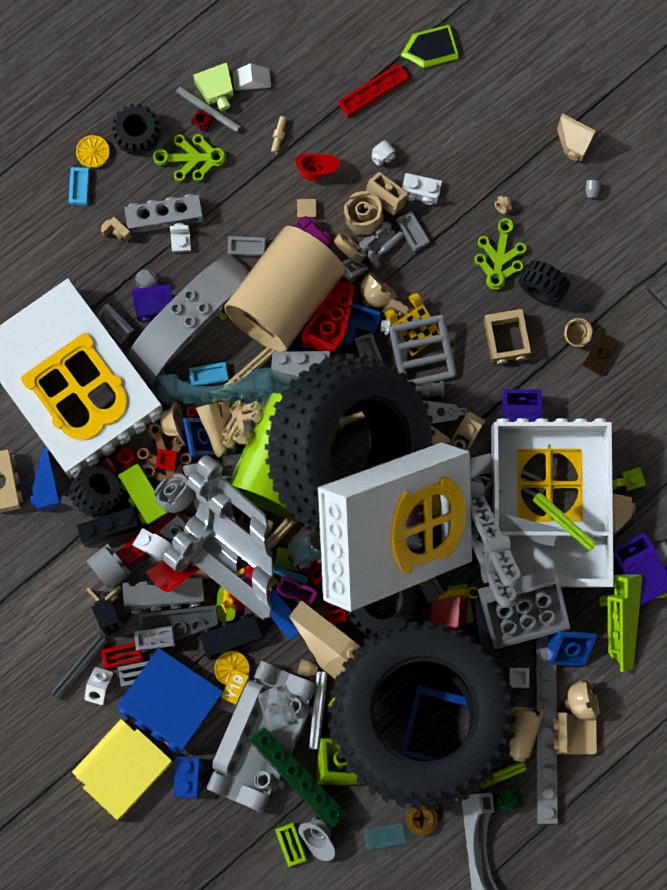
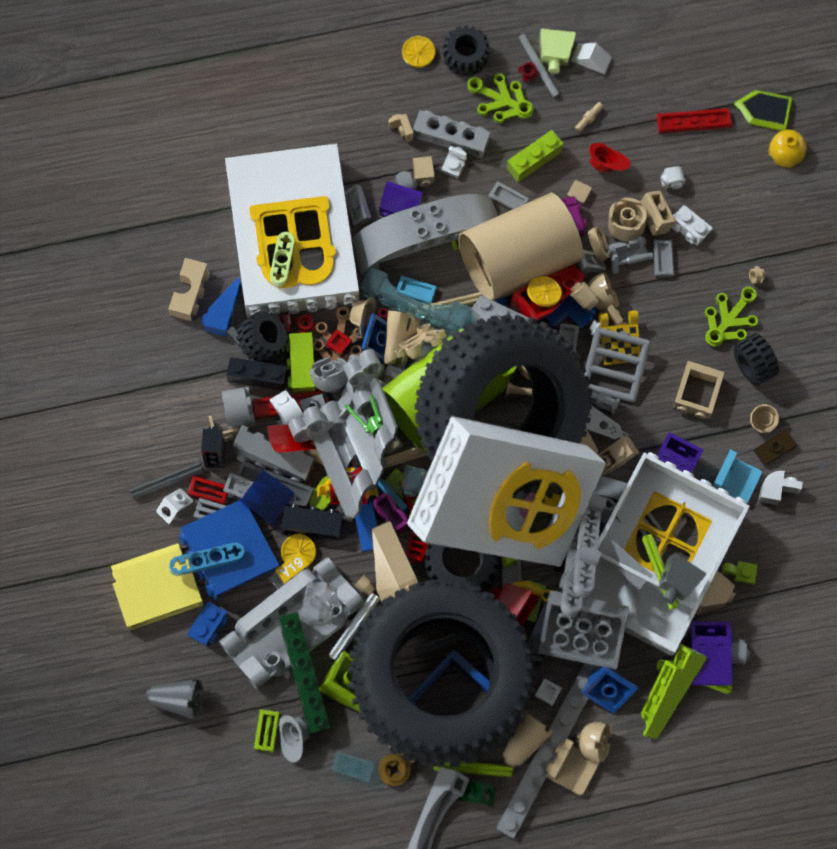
camera: 25 degrees right, 5 degrees down
medium azure tile [69,167,90,206] -> none
none -> dark grey cone [146,679,203,719]
none -> dark azure beam [169,543,244,576]
none -> clear blue slope [240,469,294,524]
none -> yellowish green beam [270,232,294,287]
none -> bright green plant [344,395,383,436]
none -> tan brick [413,156,434,187]
none -> lime brick [507,130,563,182]
none -> yellow wheel [527,276,562,307]
none -> tan brick [571,282,599,310]
none -> dark grey torso [659,553,707,604]
none -> medium azure bracket [713,449,762,504]
none -> white brick [758,471,803,505]
none -> yellow cylinder [769,130,806,168]

